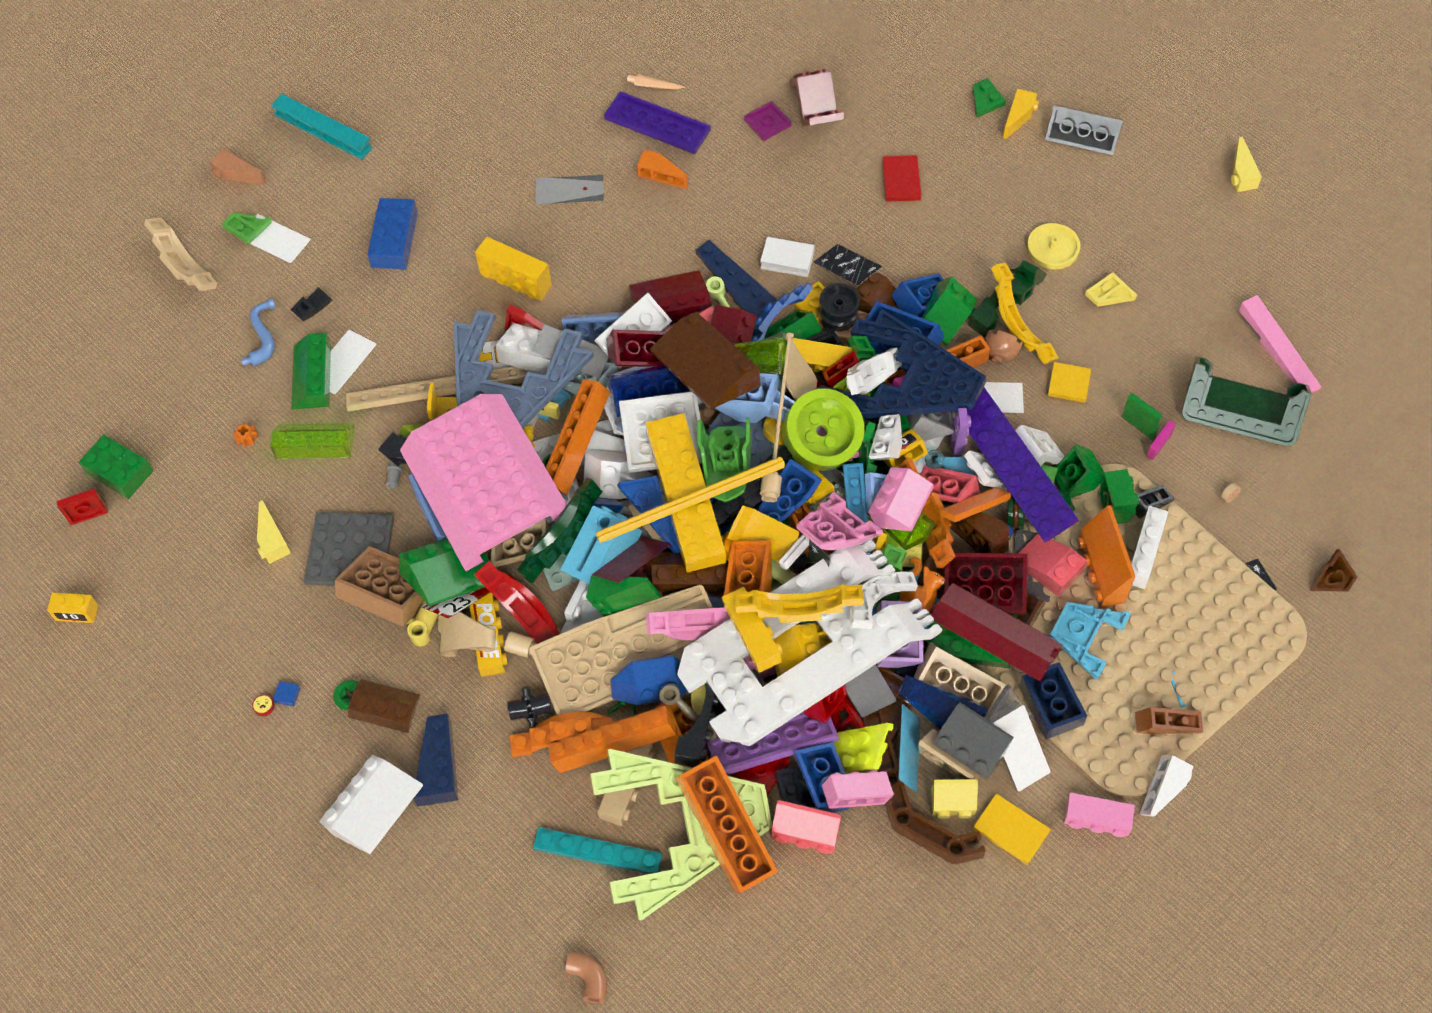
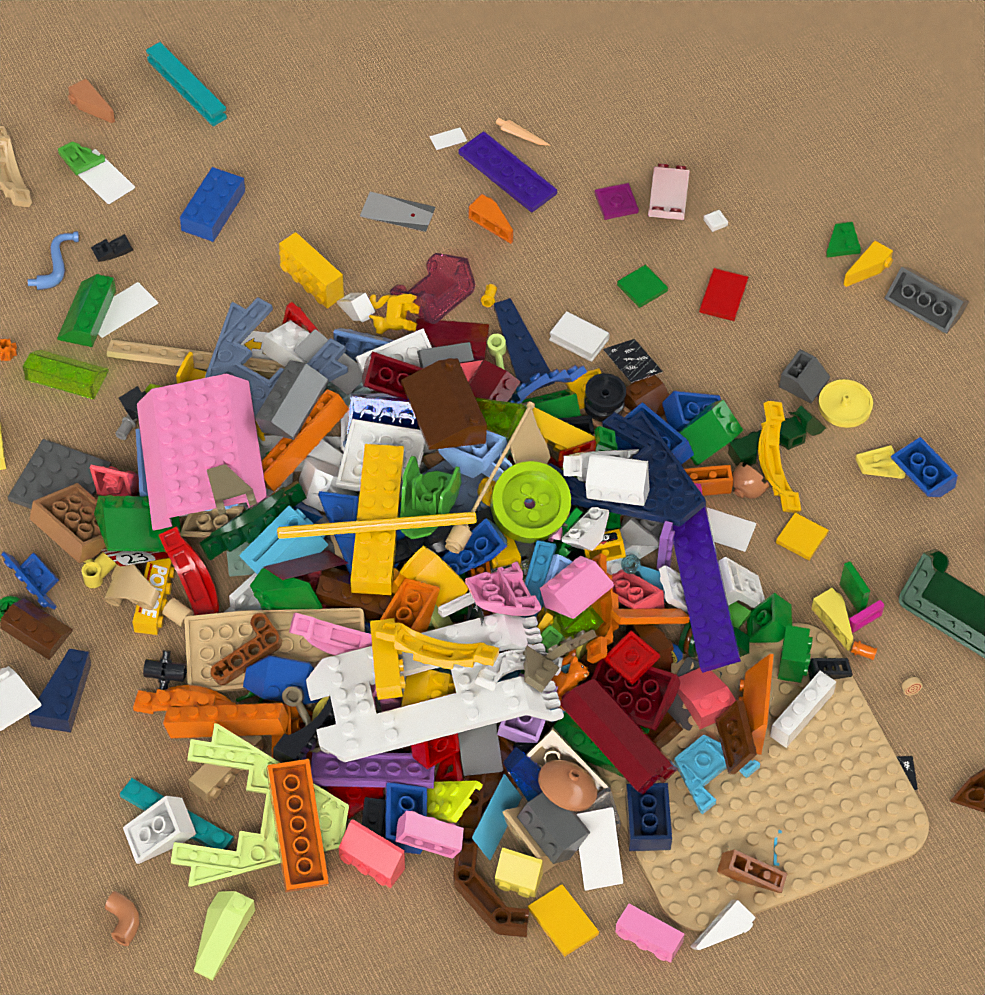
camera: 15 degrees right, 5 degrees down
none -> blue bracket [1,551,59,610]
none -> coral slope [90,465,139,496]
none -> white slope [123,796,196,864]
none -> yellowish green wedge [194,891,255,981]
none -> dark tan flag [207,464,257,515]
none -> dark orange beam [211,613,282,685]
none -> slope [255,360,329,440]
none -> white slope [336,293,375,322]
none -> yellow animal [369,294,420,335]
none -> clear pink windscreen [390,253,475,324]
none -> dark grey tile [417,342,474,368]
none -> white sticker [429,128,467,150]
none -> yellow pin [481,284,497,307]
none -> dark tan wing [523,645,560,693]
none -> nougat dish [538,760,597,811]
none -> dark tan wing [544,630,597,661]
none -> white slope [586,454,649,506]
none -> red tile [603,631,660,685]
none -> green tile [617,265,668,308]
none -> white tile [703,210,728,232]
none -> reddish brown plate [715,700,757,775]
none -> dark grey slope [779,349,830,404]
none -> light yellow slope [811,588,853,651]
none -> orange pin [851,641,877,660]
none -> blue slope [891,437,958,497]

